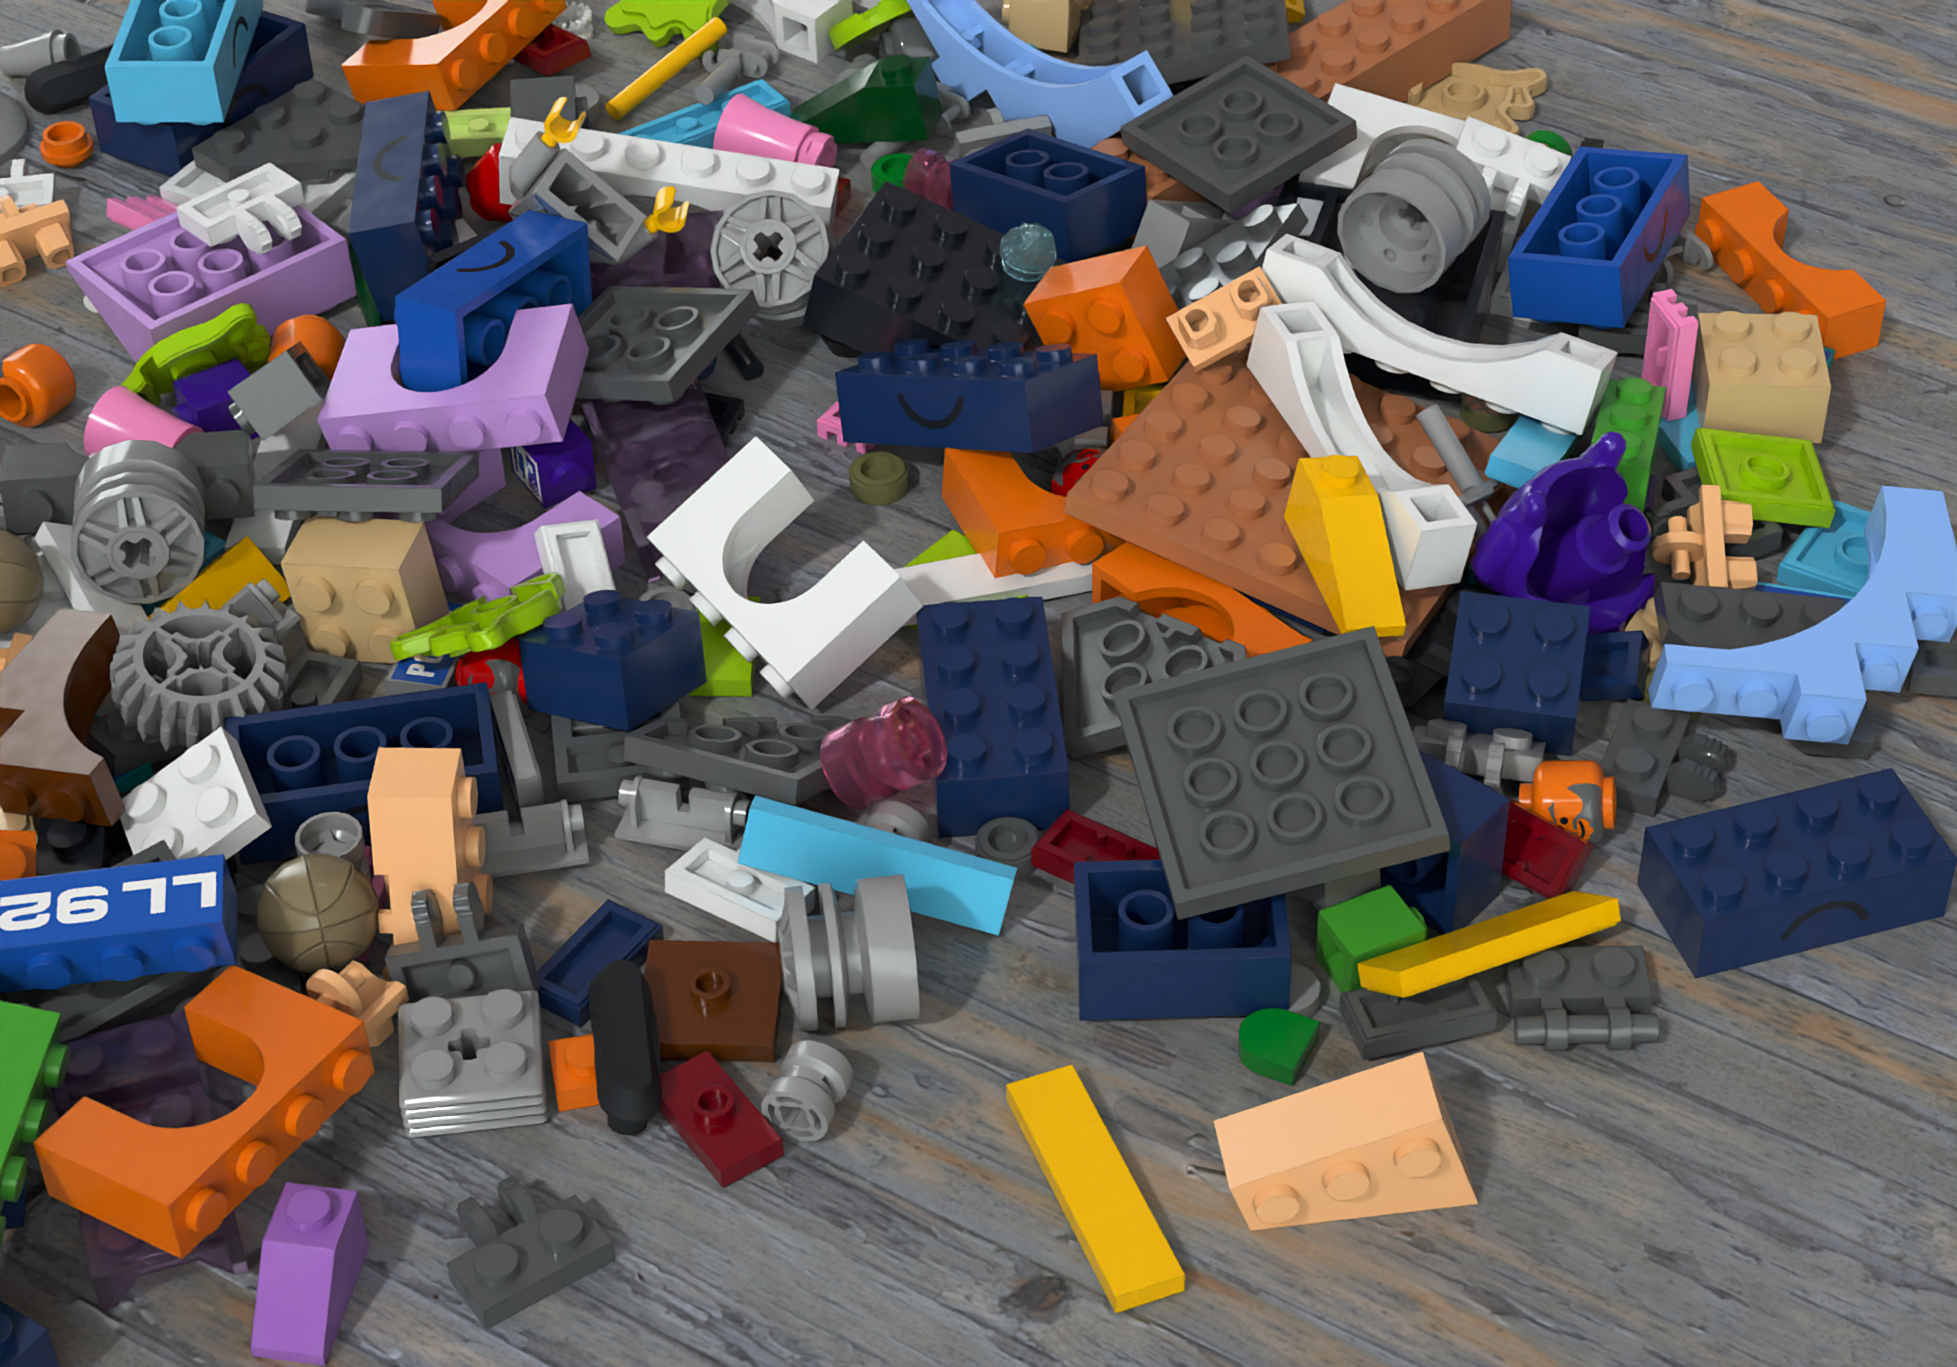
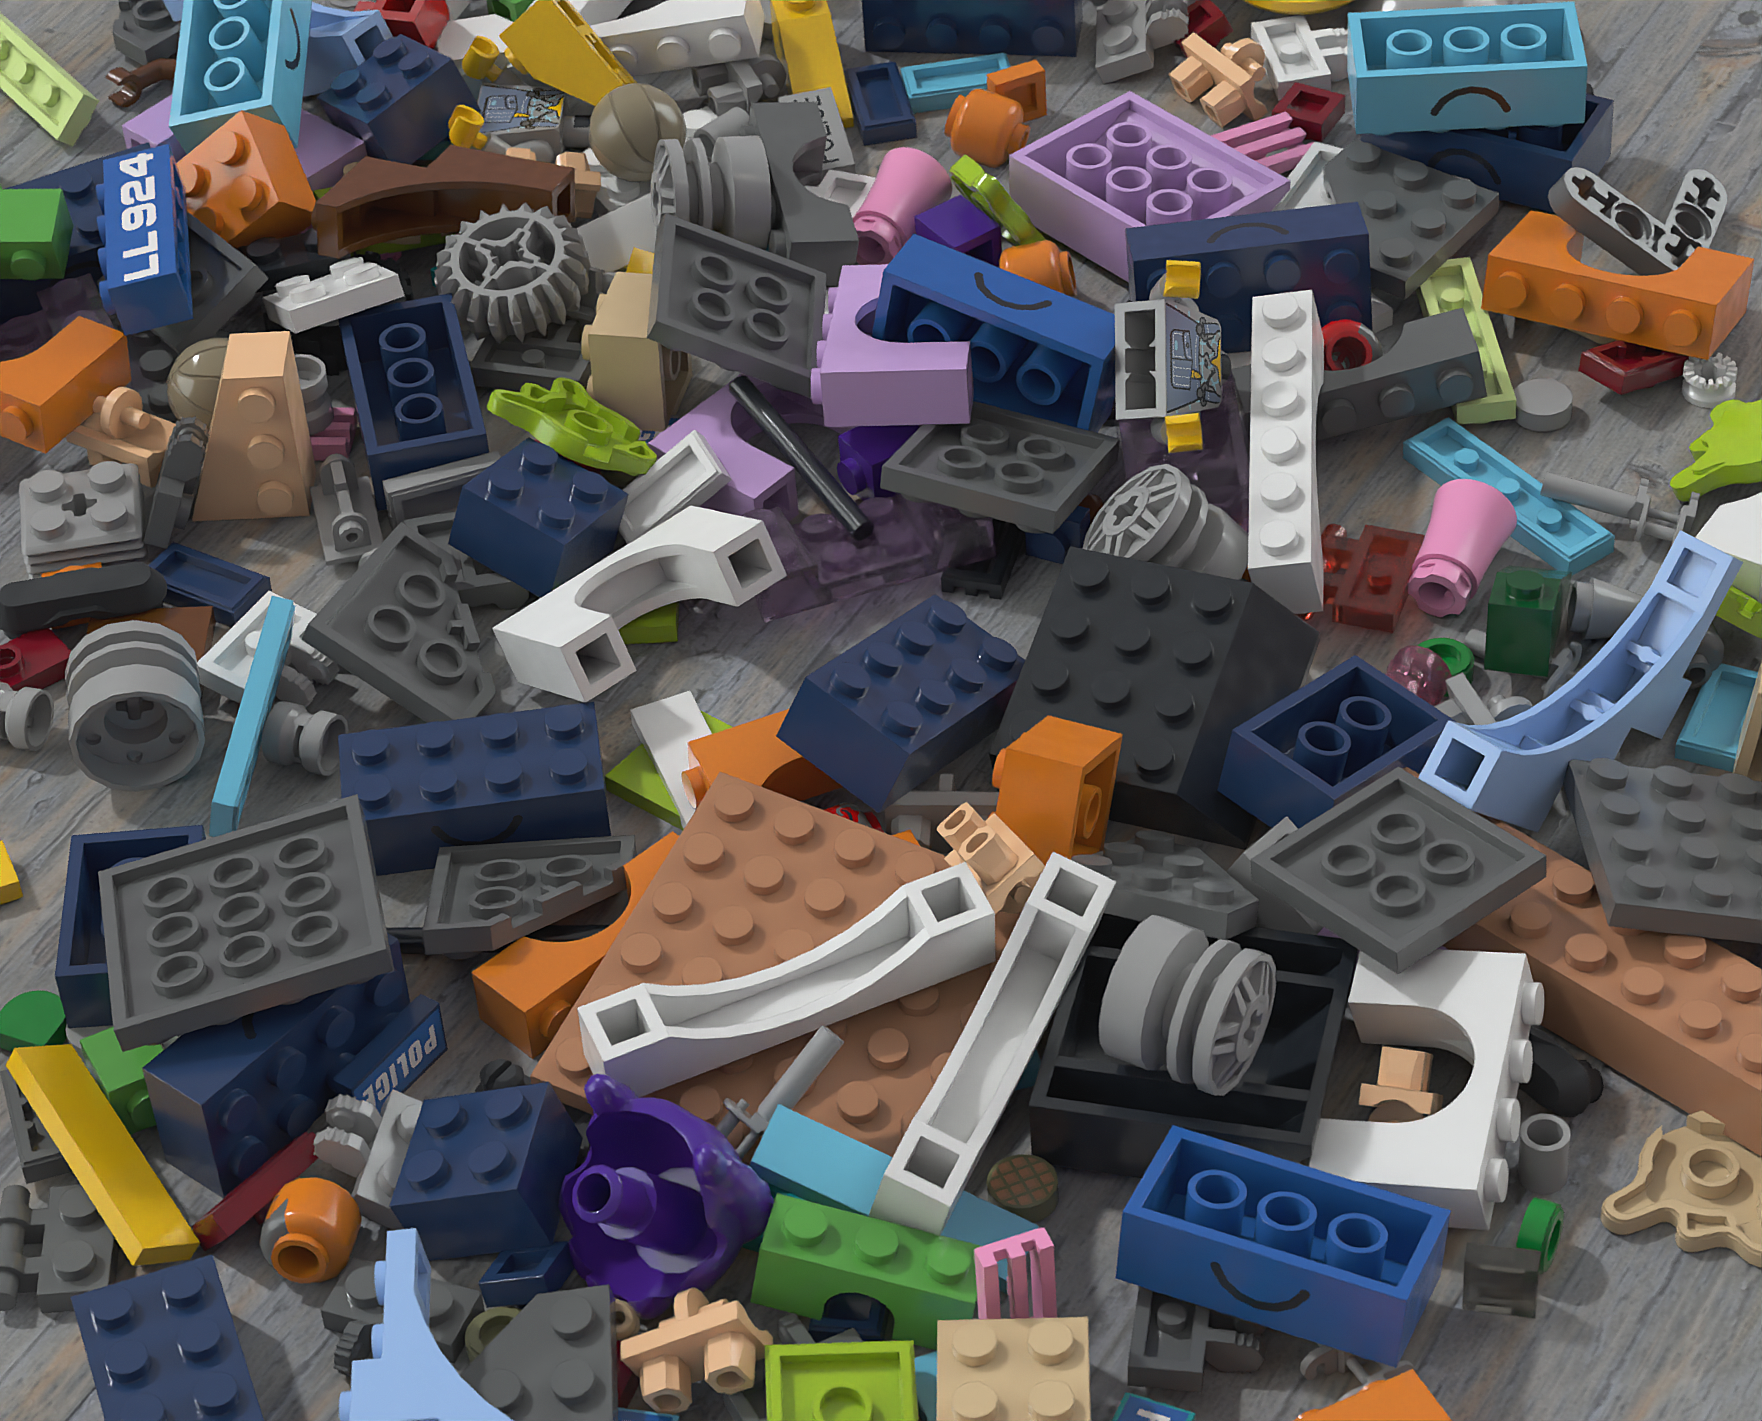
camera: 90 degrees right, 0 degrees up
white hinge [176,162,305,255] -> none
brick [227,341,331,441] -> none
yellow bar [605,17,727,121] -> none
clear pink wheel [820,696,947,810] -> none
clear light blue plate [999,221,1057,282] -> none
yellow slope [1284,455,1406,637] -> none
white hinge [1455,116,1571,221] -> none
none -> black bar [729,375,874,541]
none -> dark red plate [1272,82,1345,142]

